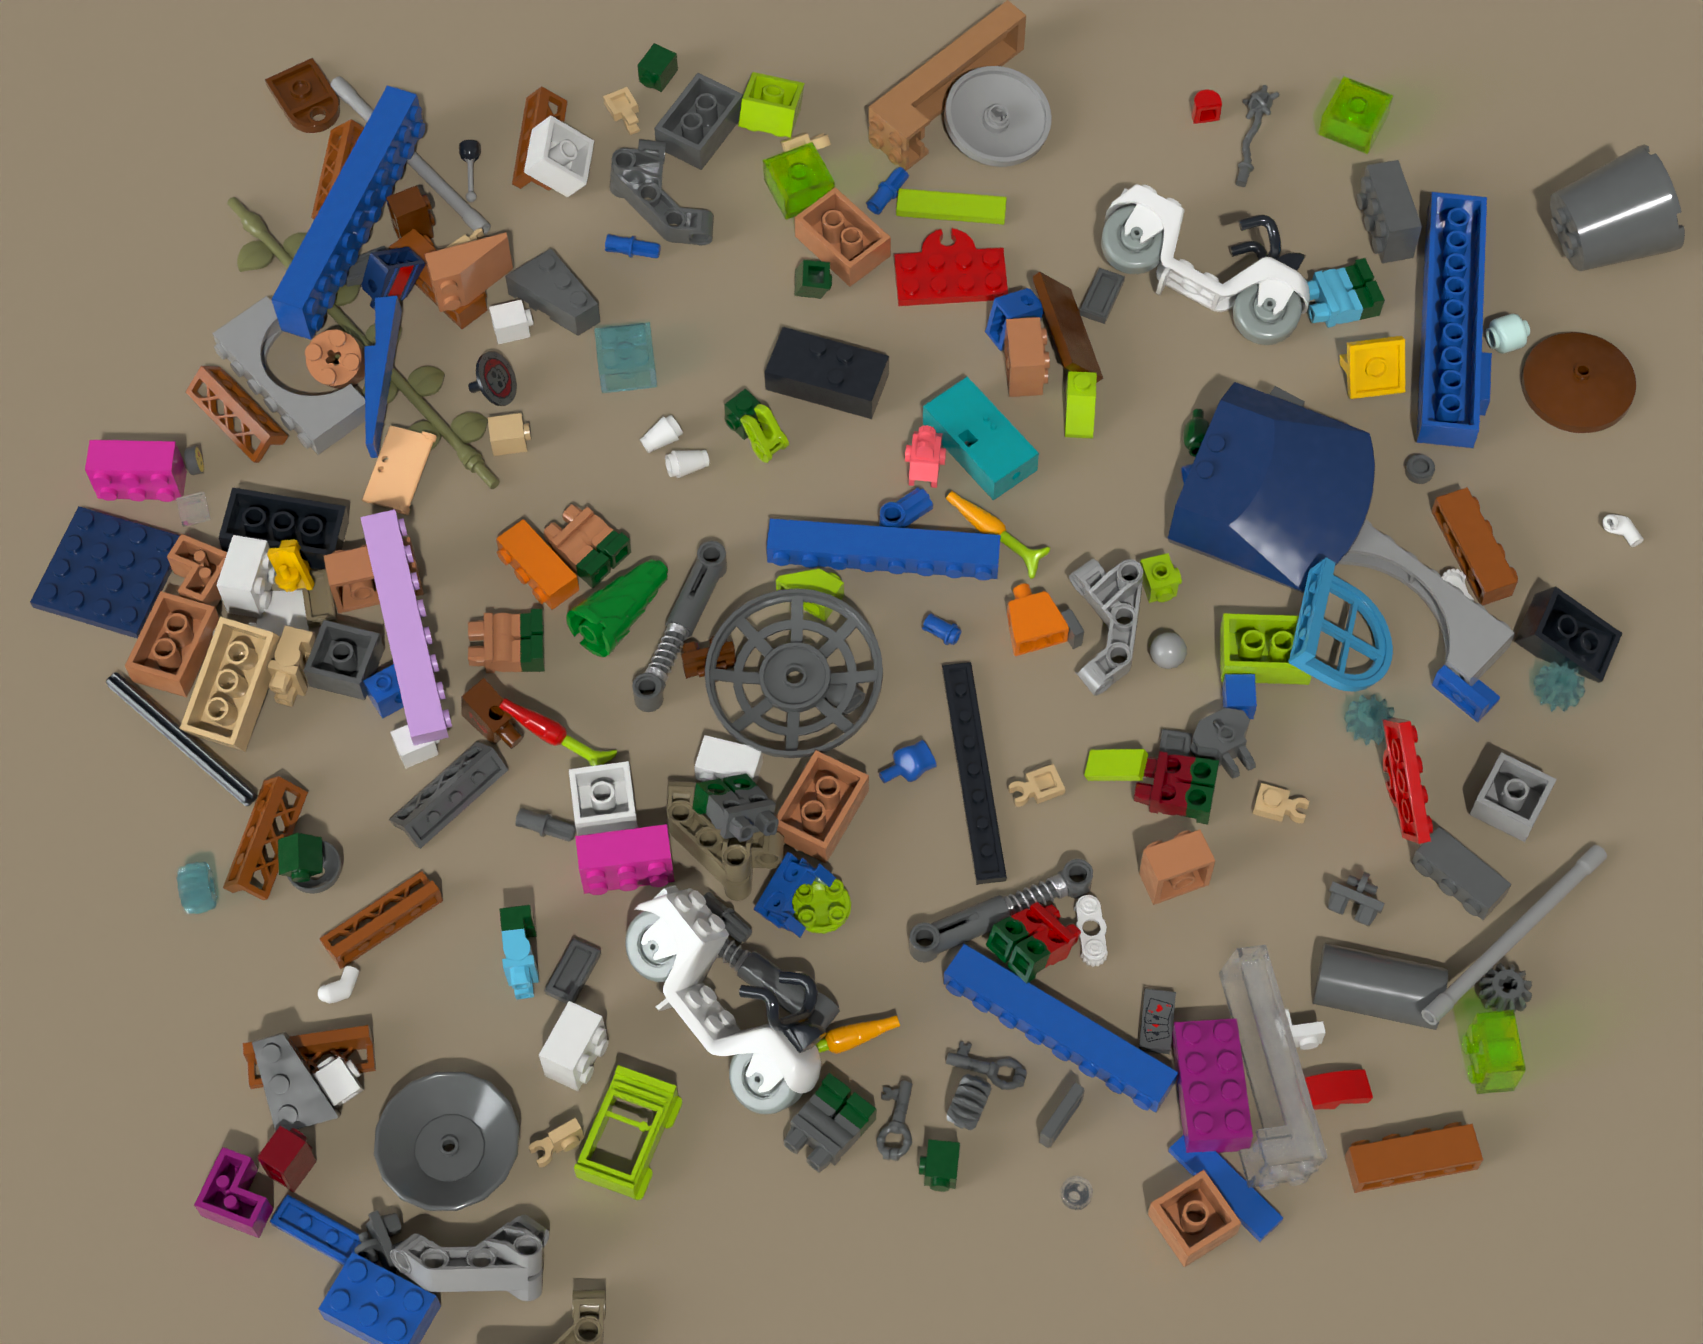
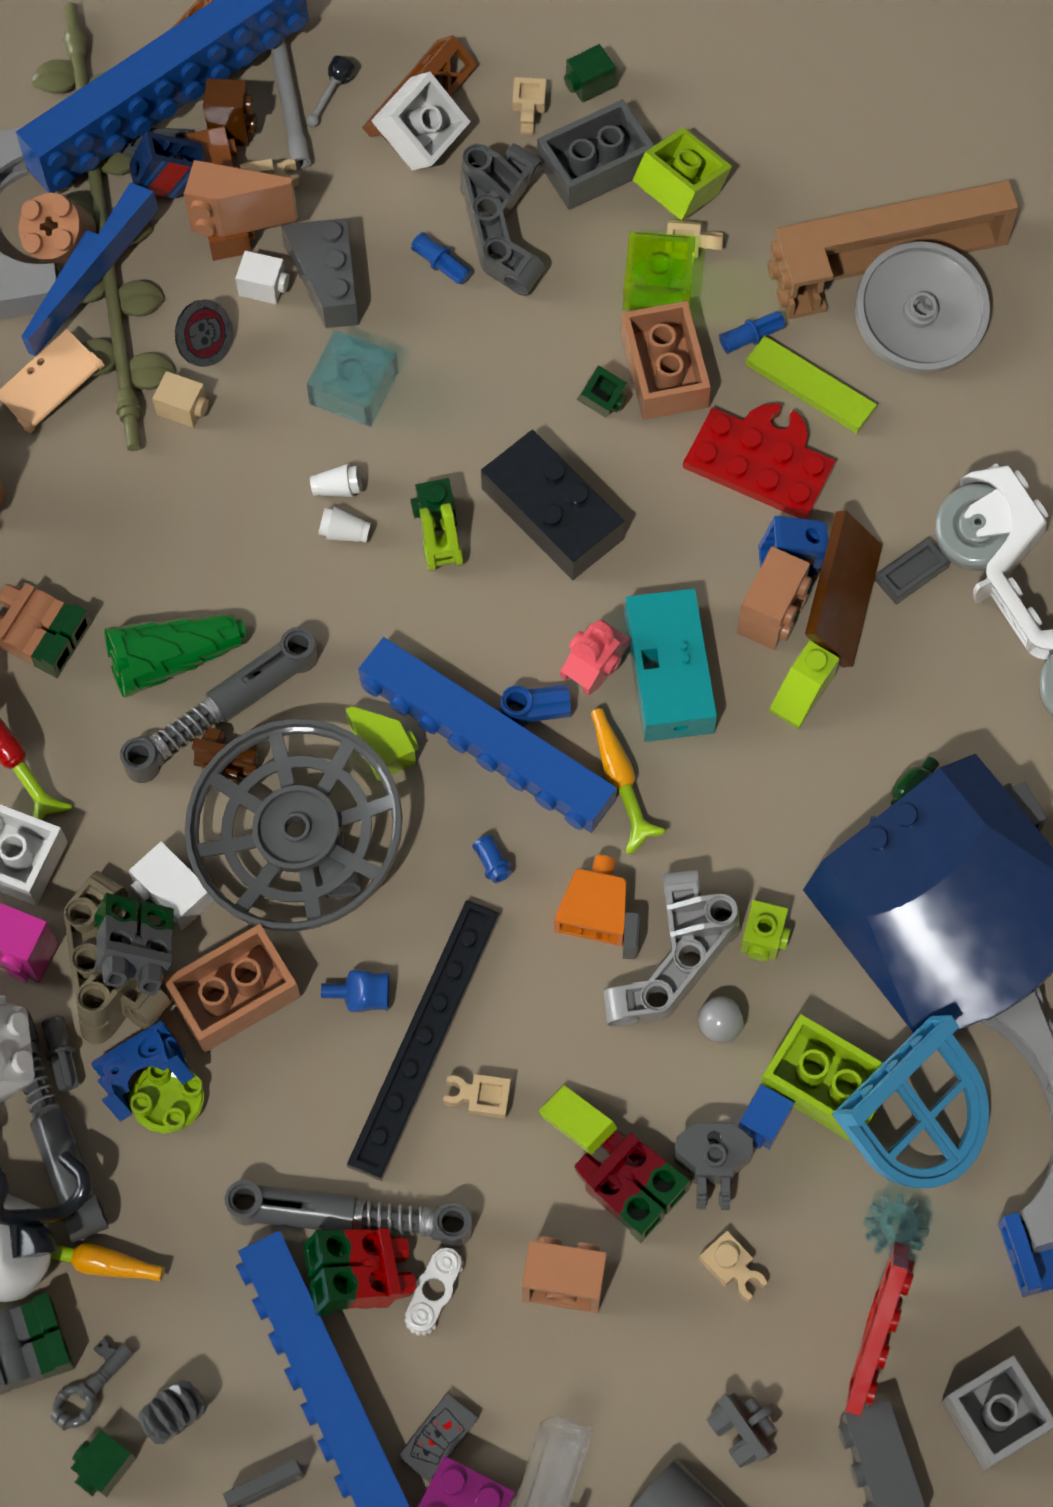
camera: 30 degrees right, 5 degrees up
orange brick [496,519,579,610] -> none
hips [544,504,631,589] -> none
dark grey piece [946,1041,1027,1090] -> none
dark grey tile [1158,729,1192,756] -> none

